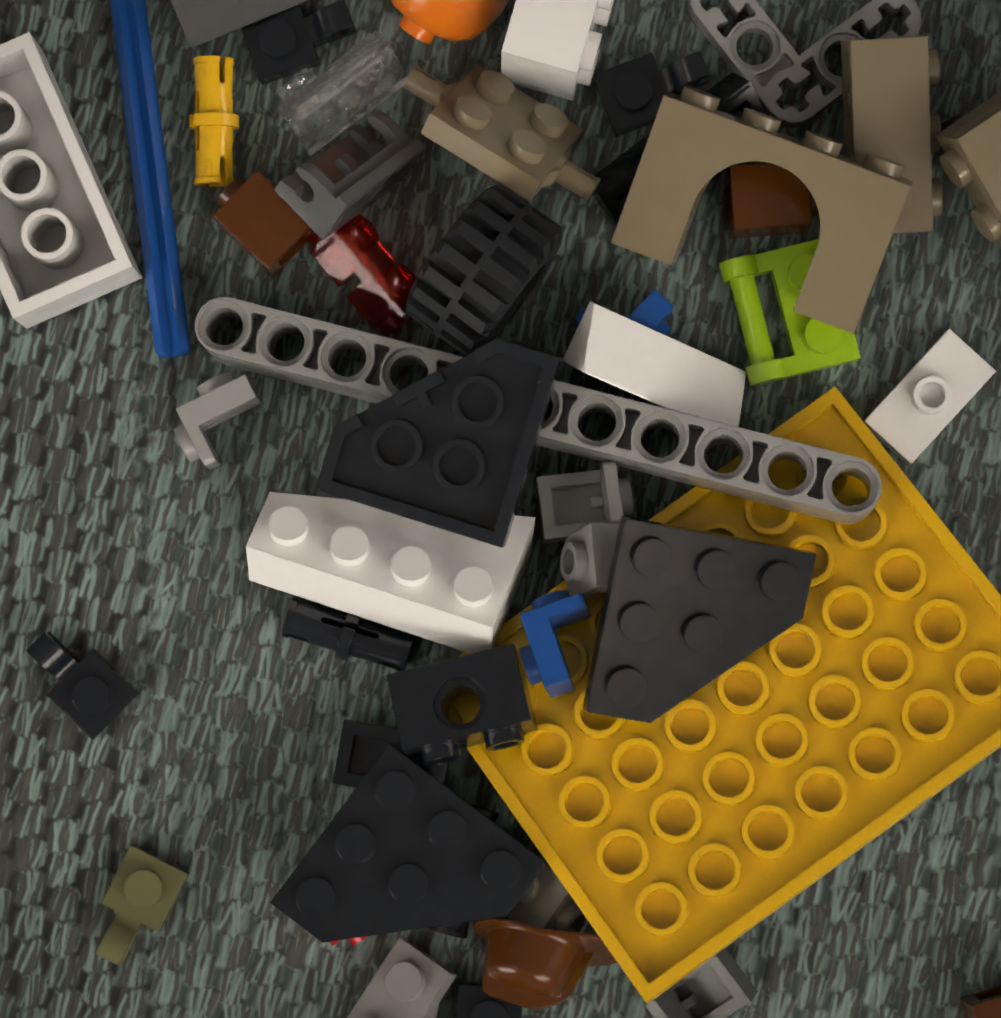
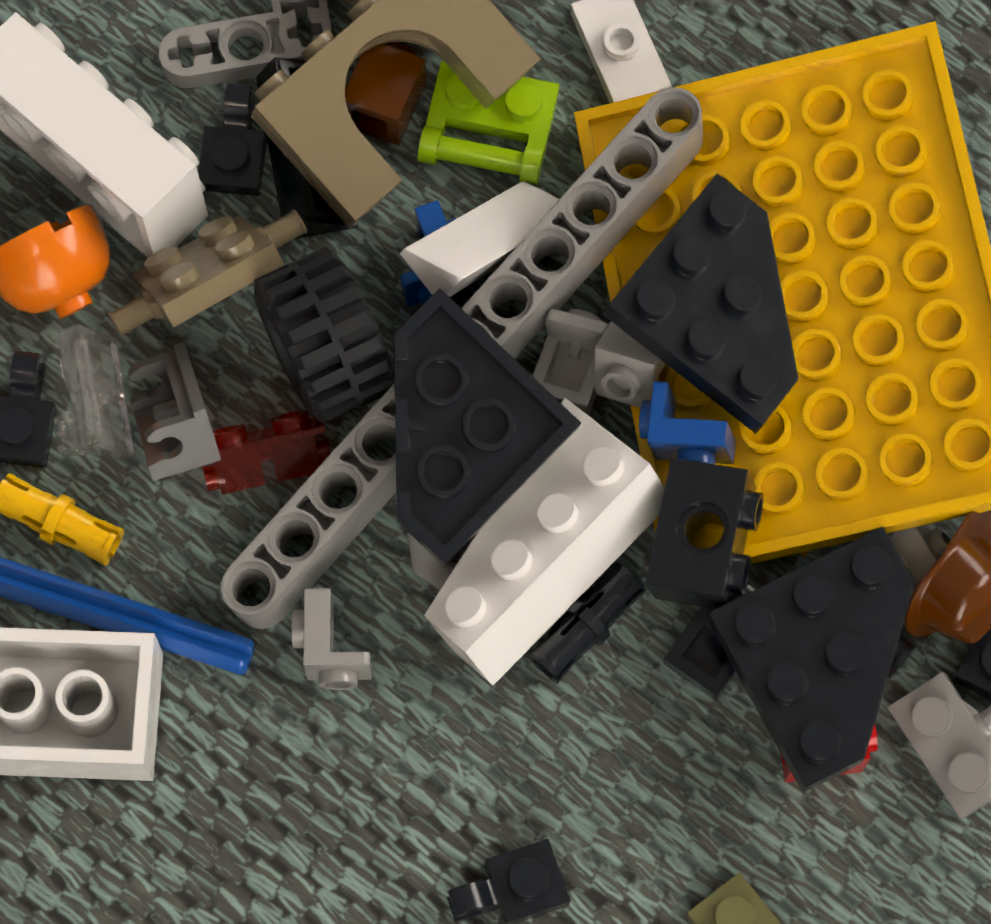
camera: 60 degrees left, 15 degrees down
reddish brown brick [213,170,316,278] -> none

